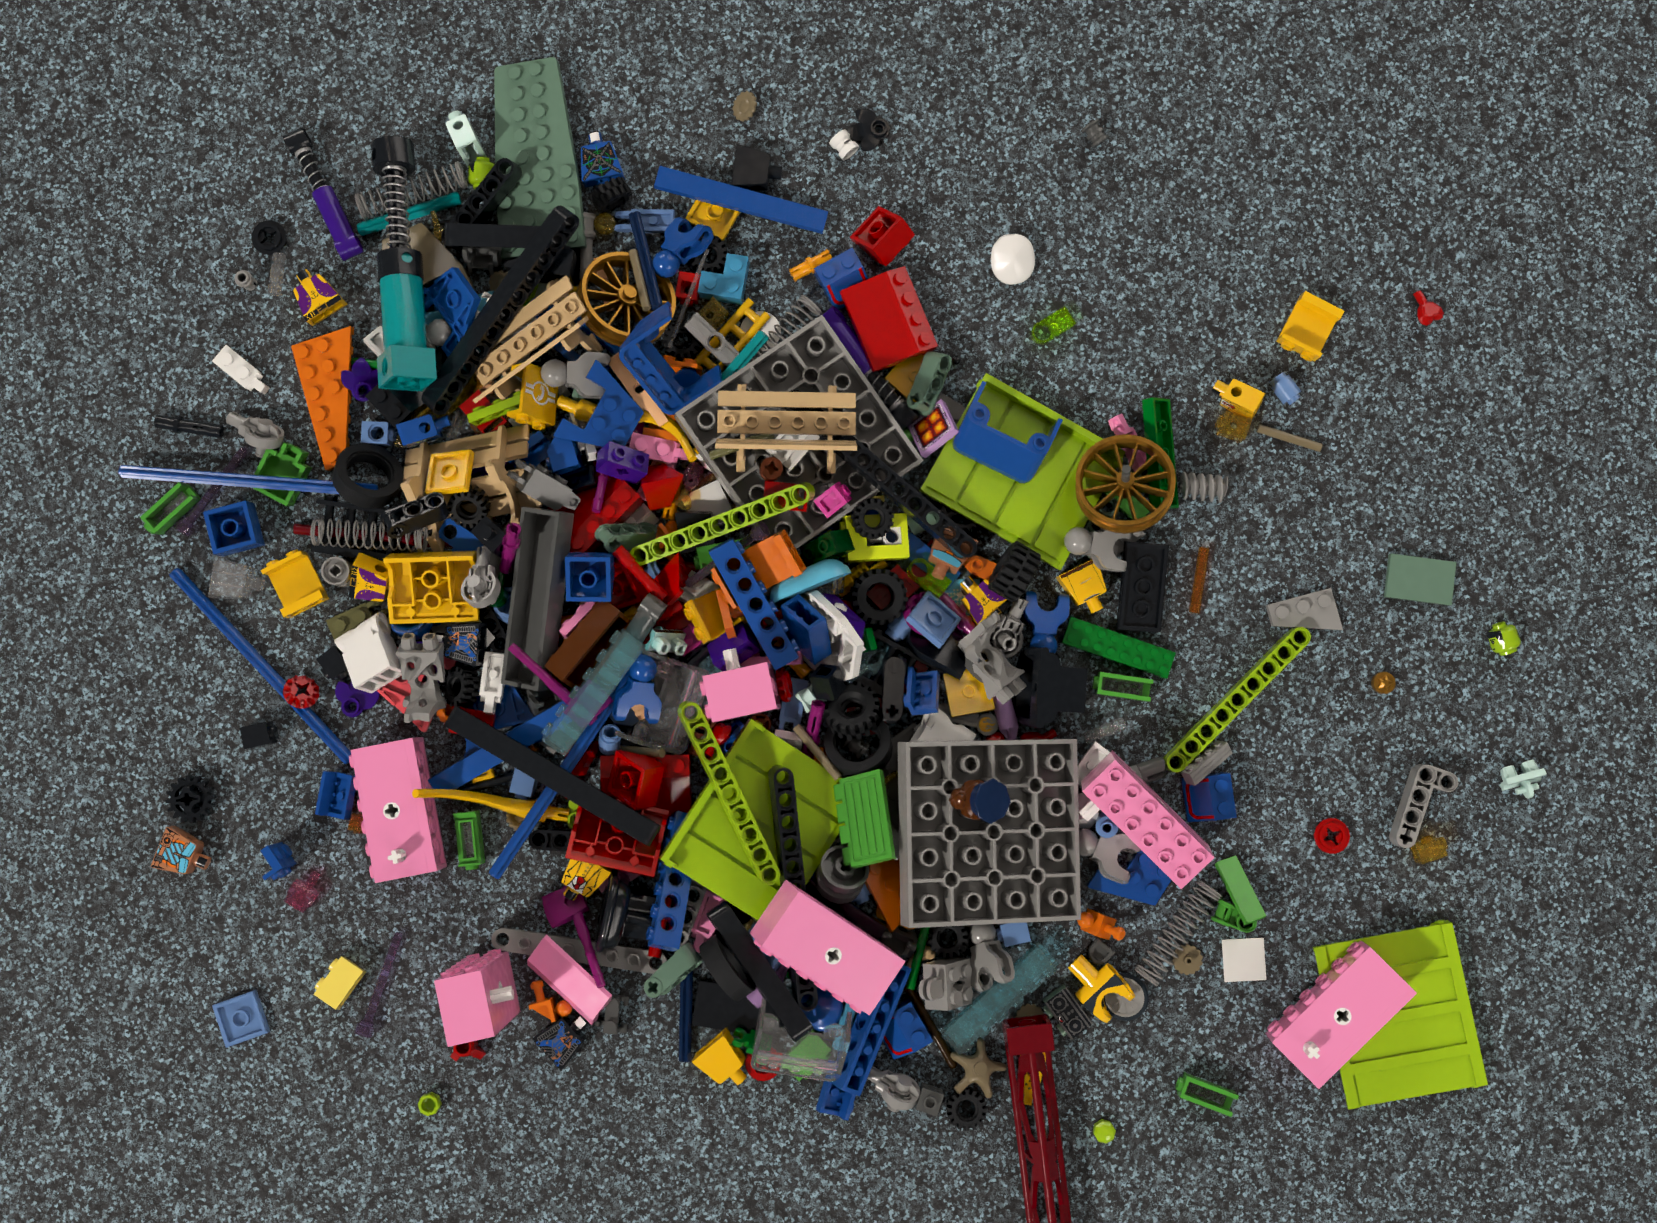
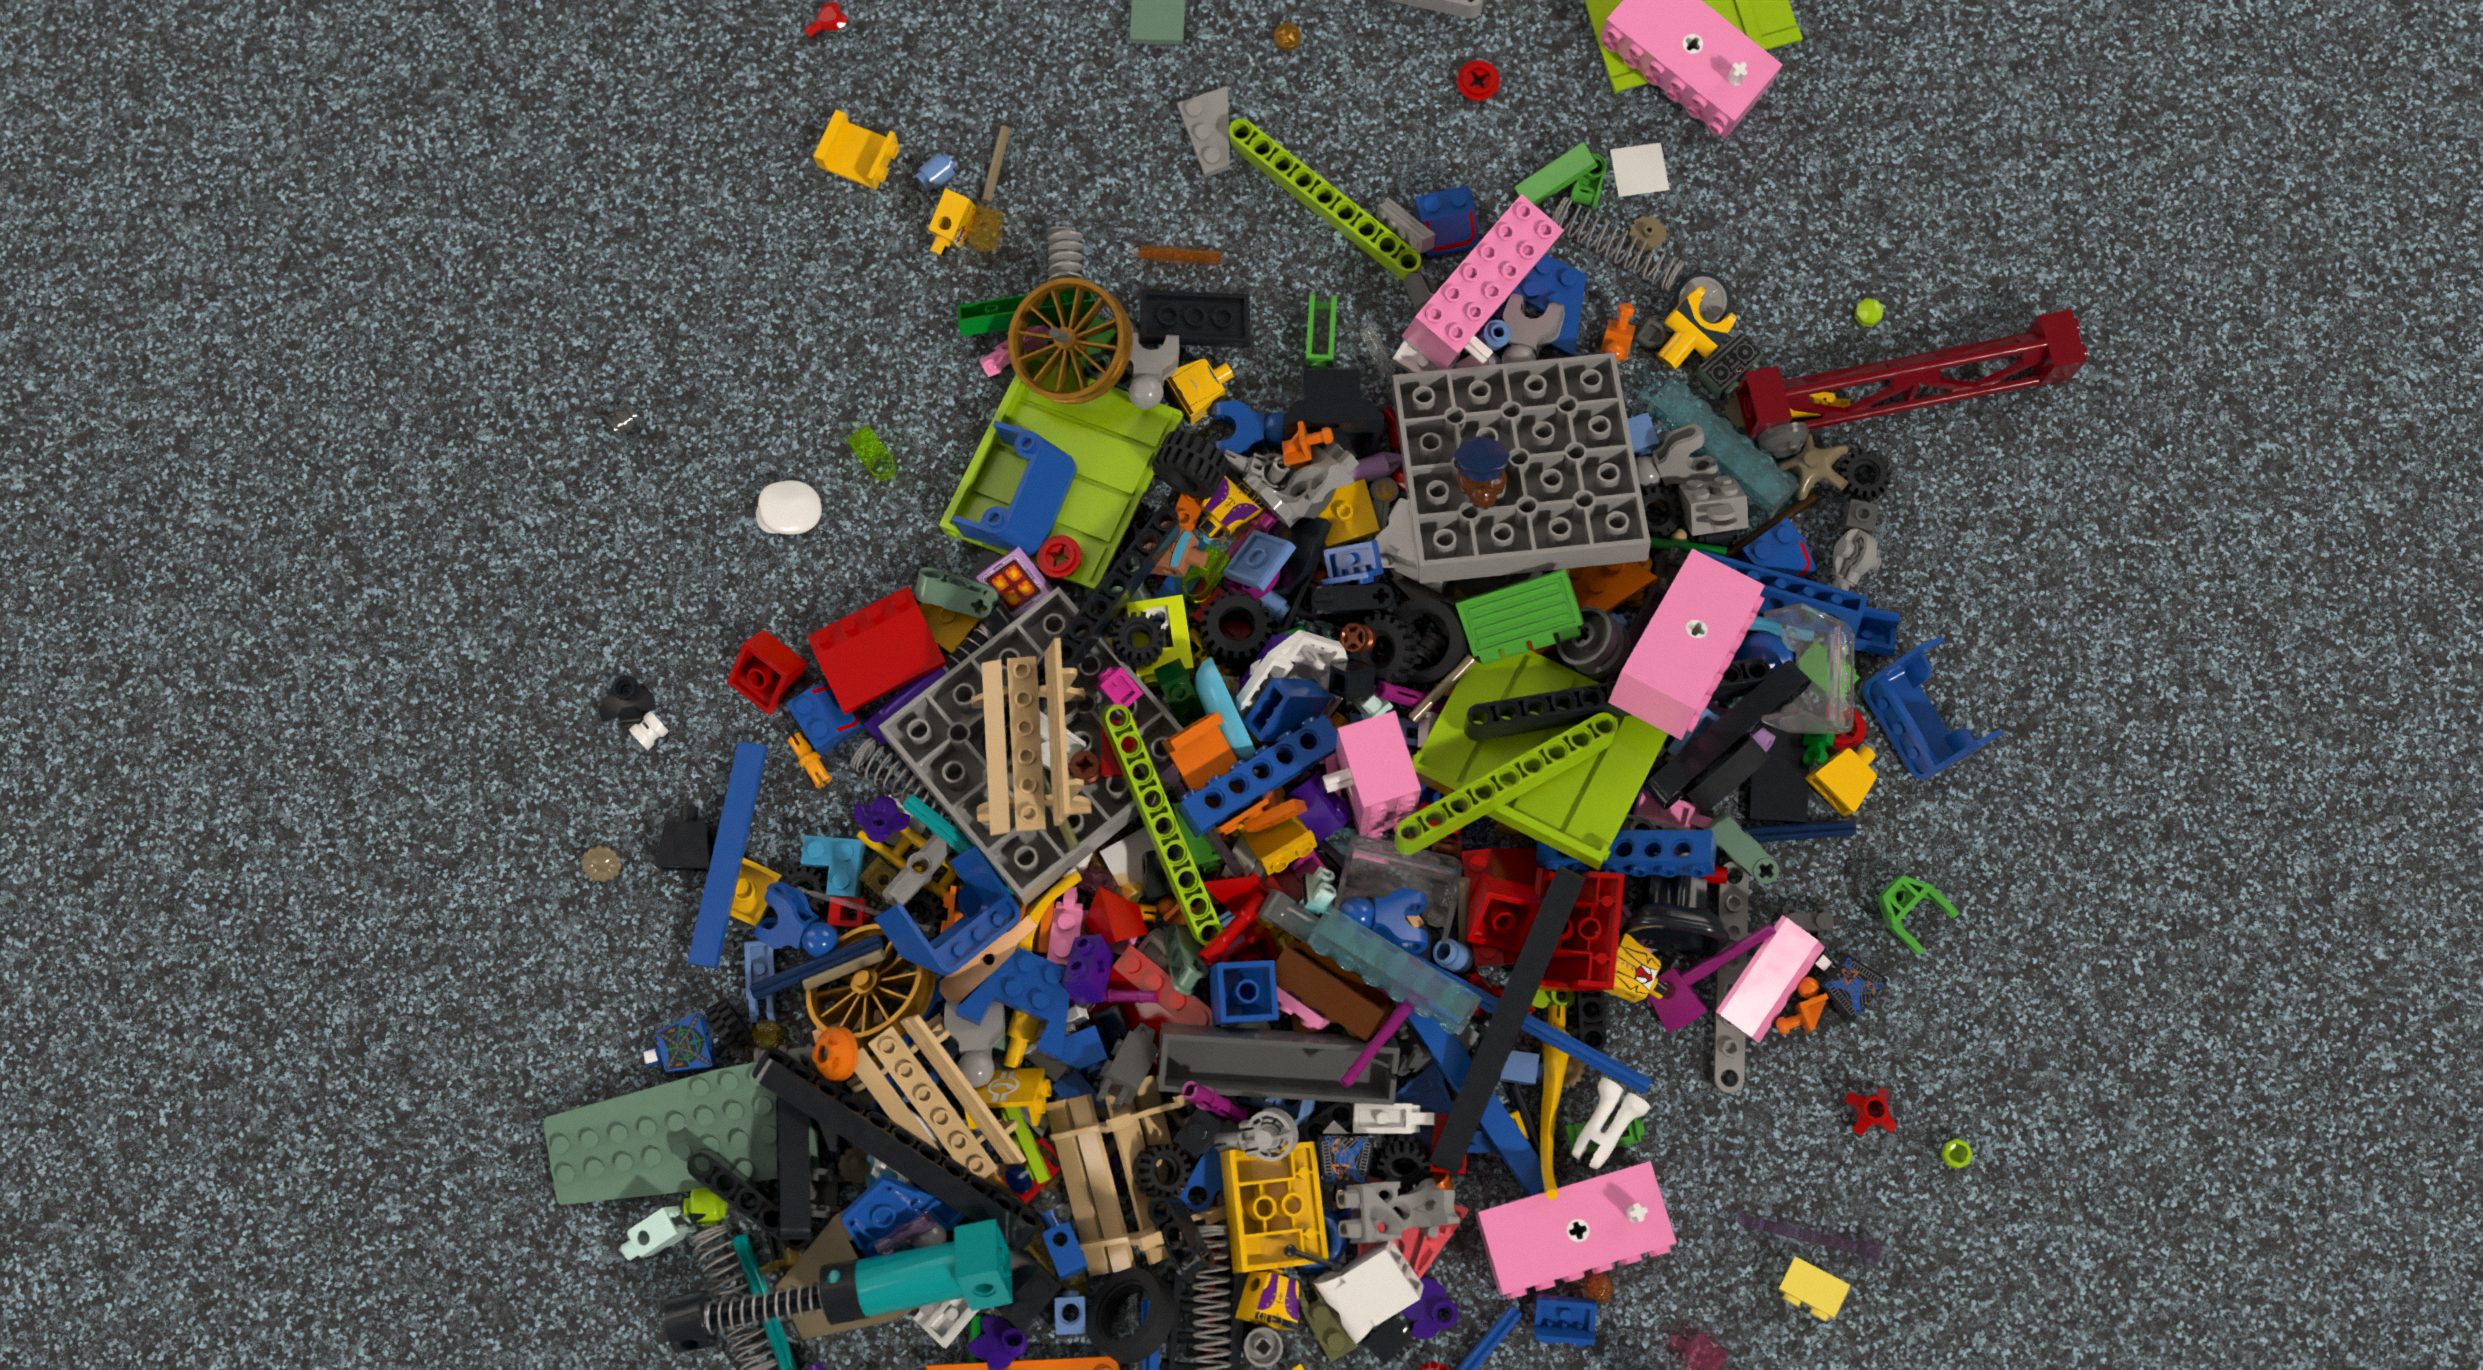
camera: 95 degrees left, 10 degrees down
yellow plate [425,449,475,495] -> none
bright pink piece [434,948,521,1047] -> none
green piece [1061,617,1176,679] -> none
bright green window [1175,1072,1239,1117] -> none
none -> orange piece [812,1026,858,1081]
none -> dark purple plate [853,796,910,842]
none -> clear purple pin [874,1211,935,1256]
none -> clear blue tile [1005,1164,1033,1195]
none -> red gear [1037,535,1082,580]
none -> orange piece [1282,421,1334,471]
none -> black hinge [1283,1245,1343,1273]
none -> copper wheel [1340,623,1376,653]
none -> white piece [1572,1077,1650,1170]
none -> dark grey piece [1757,422,1808,458]
none -> blue windscreen [1862,636,2003,780]
none -> bright green piece [1876,875,1959,955]

